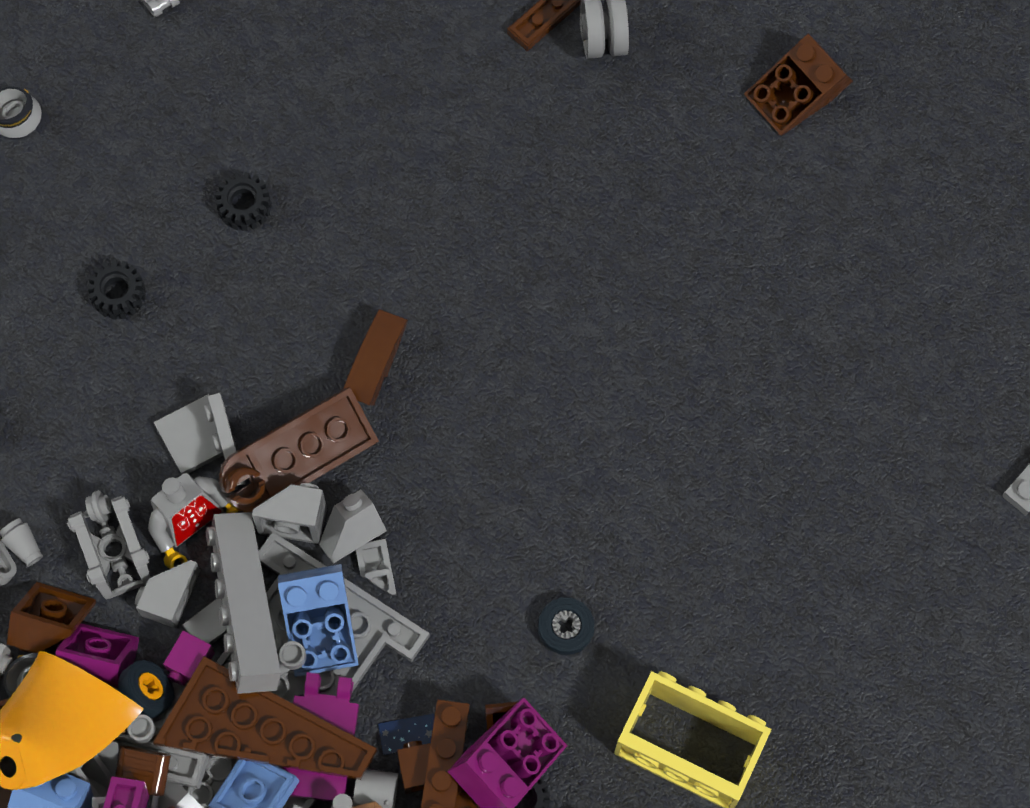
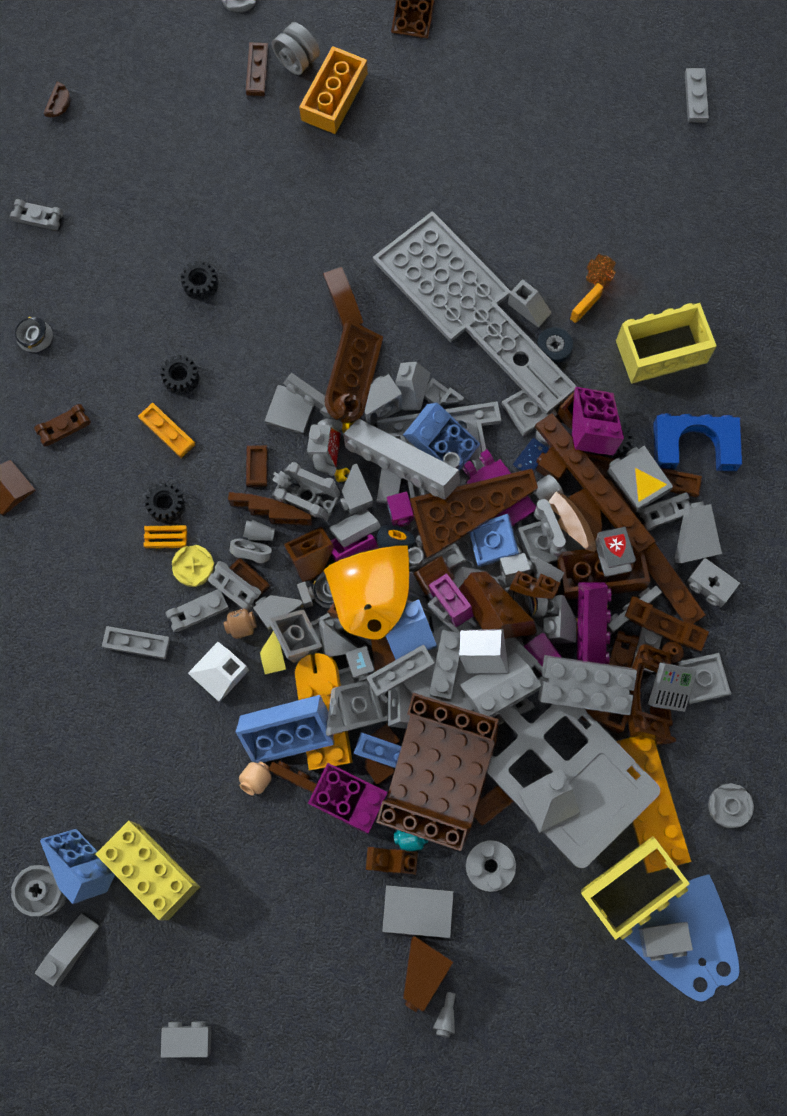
camera: 40 degrees left, 5 degrees up
none -> light orange tile [138,403,196,458]
none -> reddish brown slope [228,492,312,525]
none -> reddish brown tile [246,445,268,487]
none -> light orange brick [299,46,368,134]
none -> light grey tile [330,508,381,547]
none -> light grey piece [373,211,577,415]
none -> light grey tile [501,390,558,436]
none -> light grey slope [508,279,551,328]
none -> light orange tile [570,283,603,323]
none -> clear orange brick [586,254,617,289]

